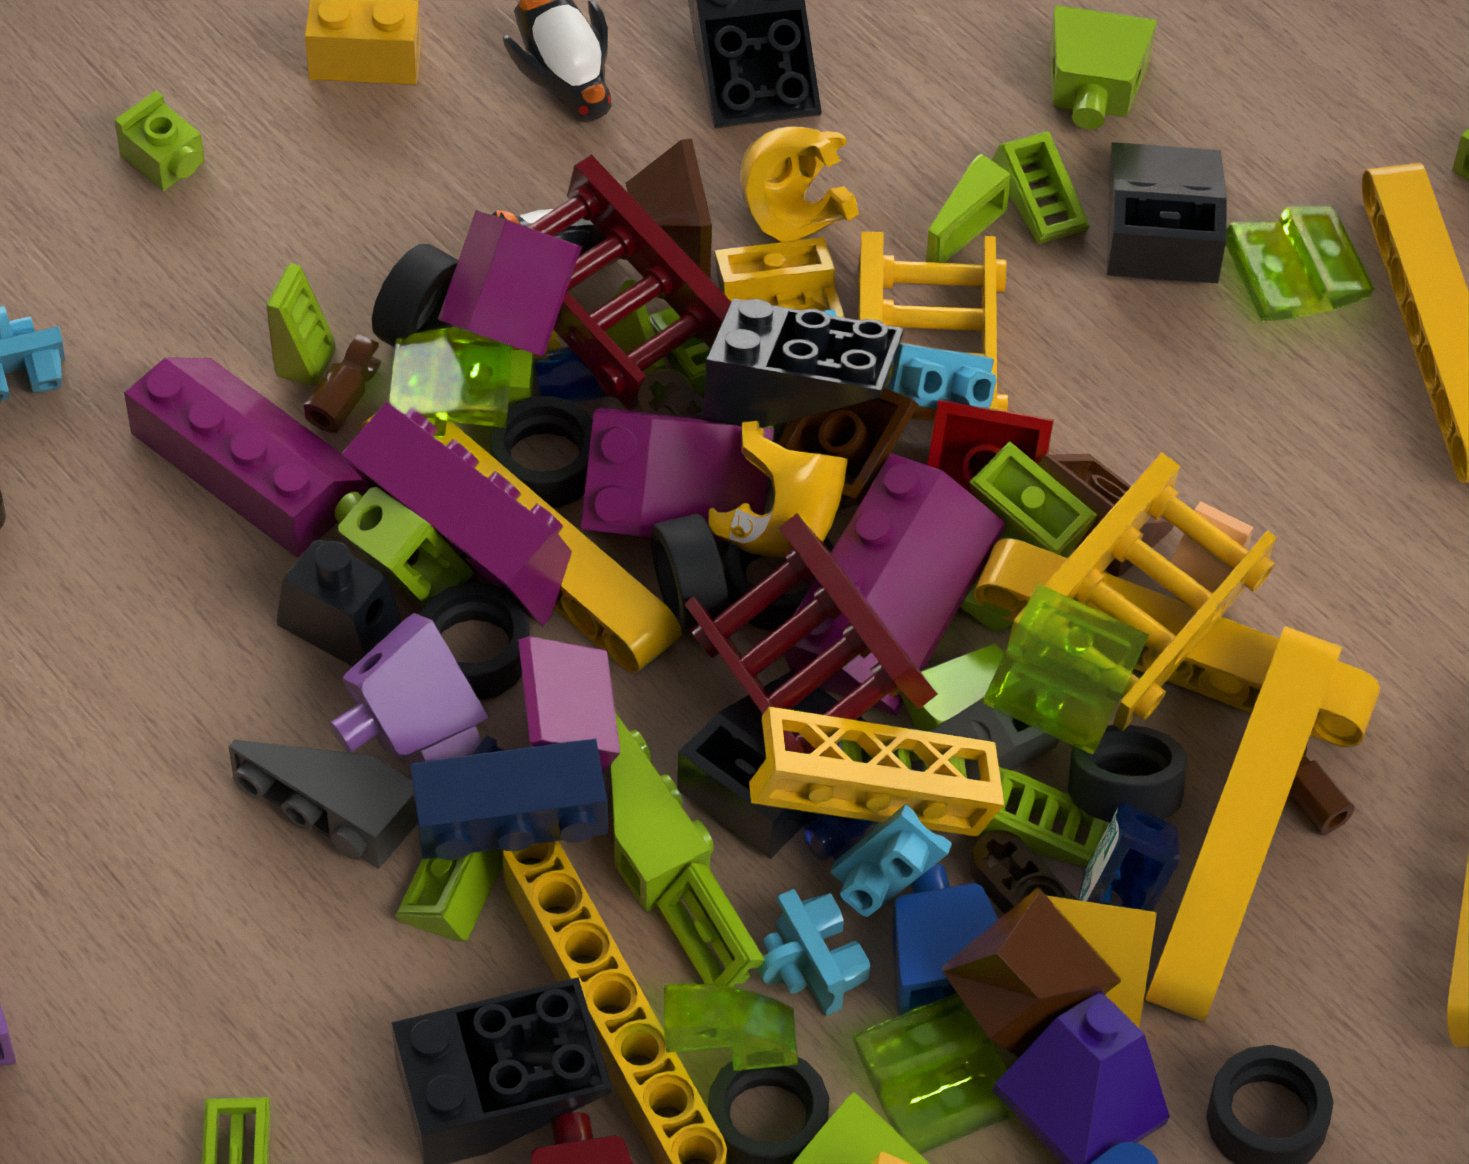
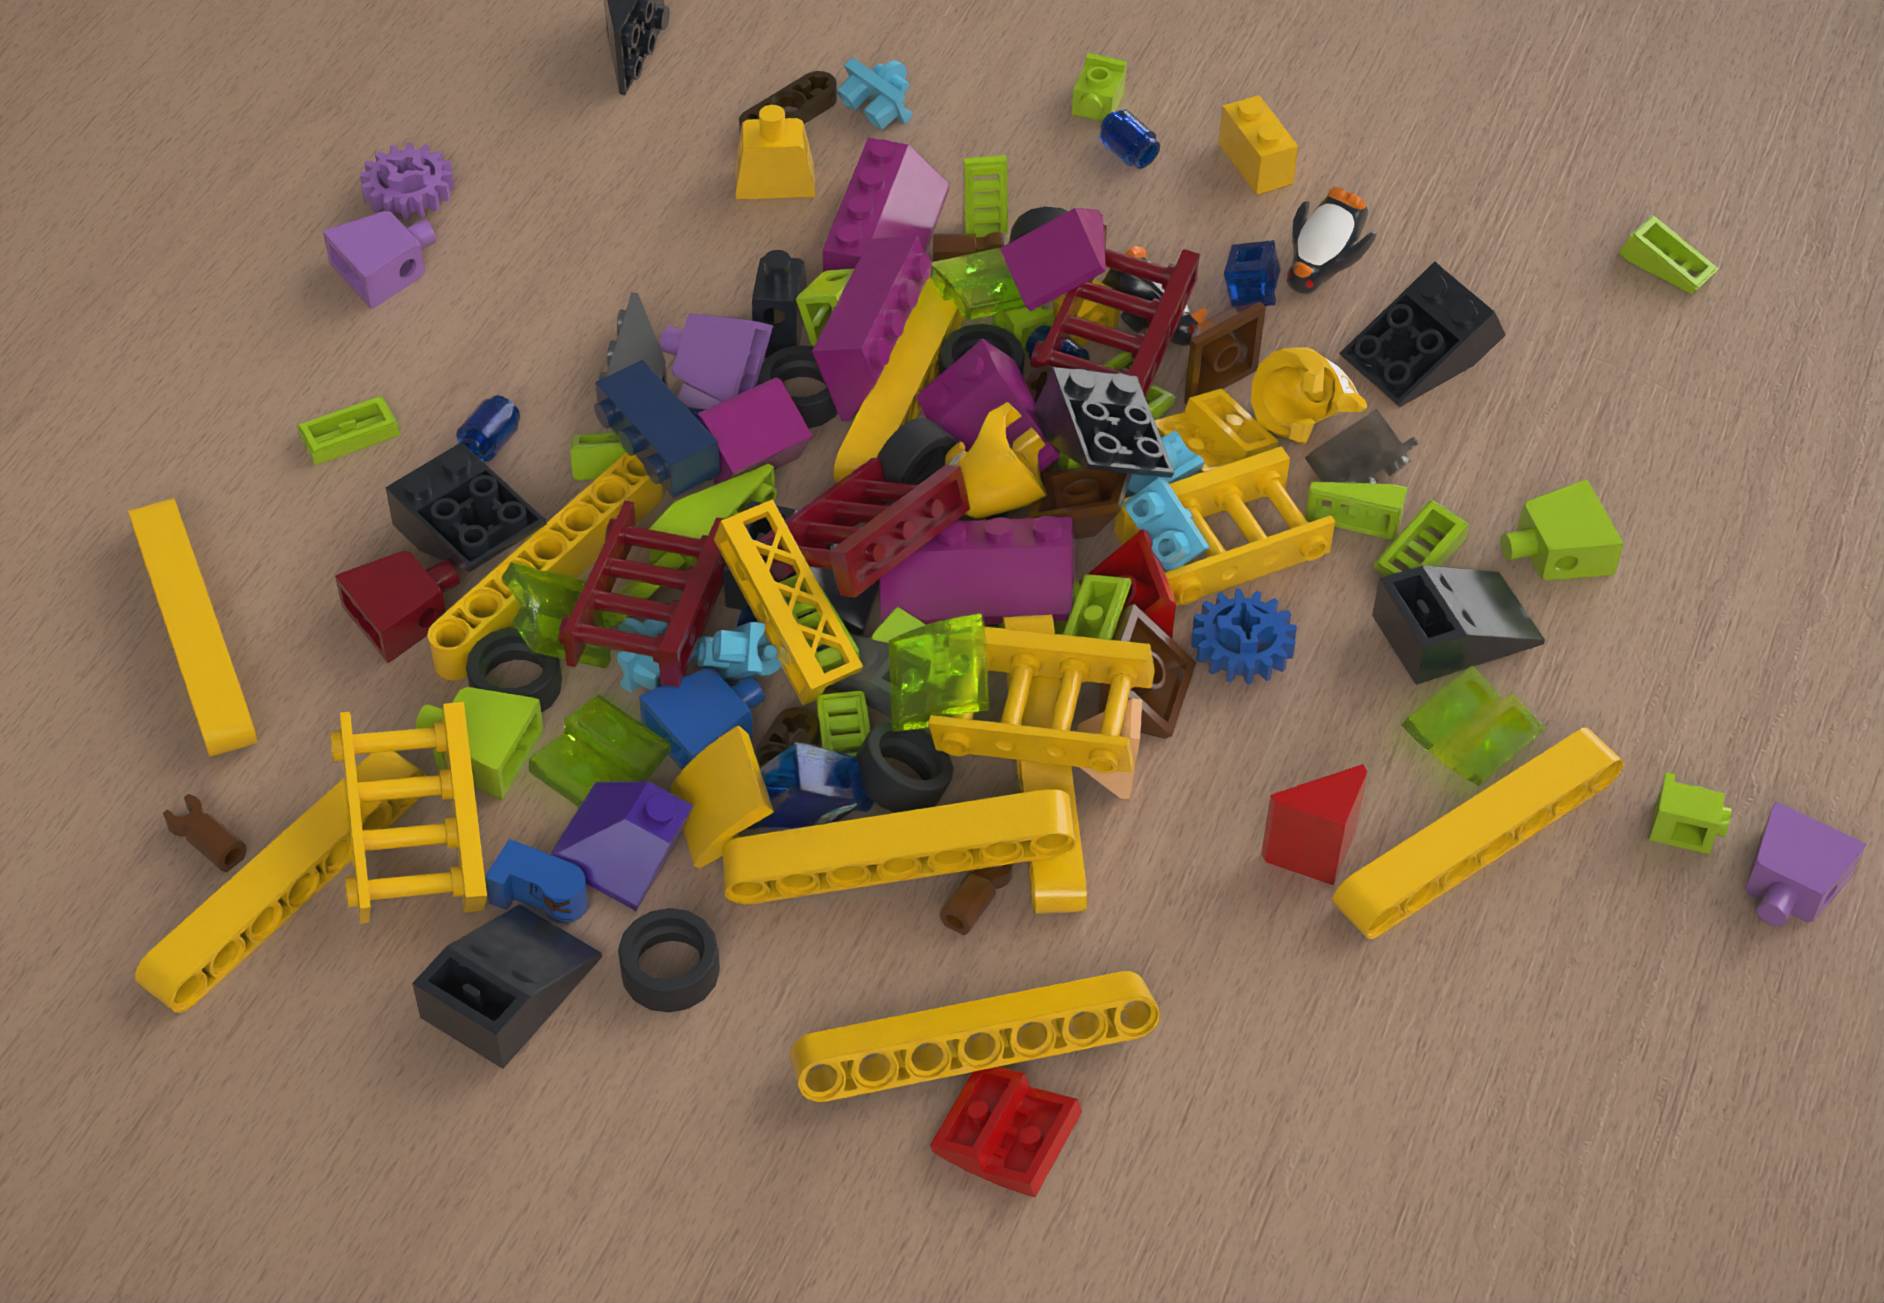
camera: 65 degrees right, 5 degrees down
reddish brown slope [941,887,1121,1057] -> none
none -> clear blue brick [456,395,520,461]
none -> dark red fence [558,500,726,688]
none -> yellow torso [735,105,815,200]
none -> clear blue brick [1099,109,1160,169]
none -> blue gear [1191,589,1297,684]
none -> clear blue brick [1224,240,1281,307]
none -> red slope [1261,764,1368,885]
none -> clear smoke bracket [1305,409,1419,484]

